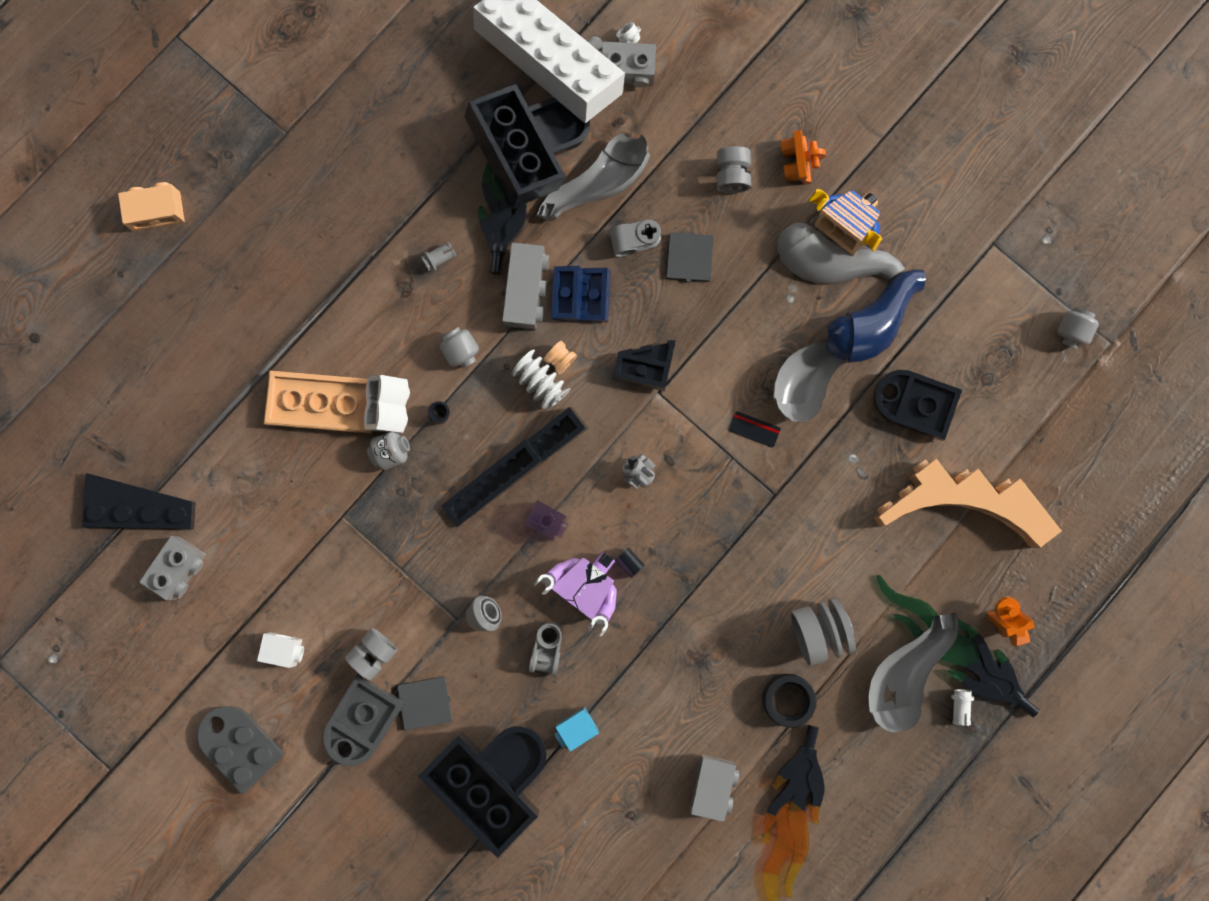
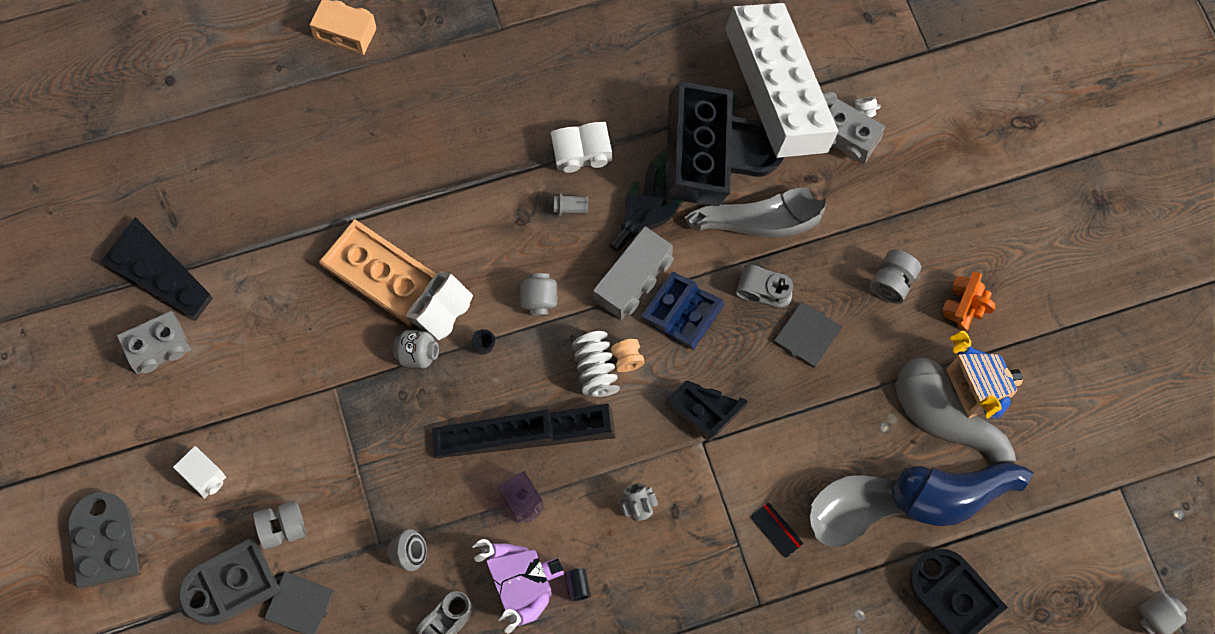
camera: 30 degrees right, 15 degrees down
none -> white brick [551,122,612,173]

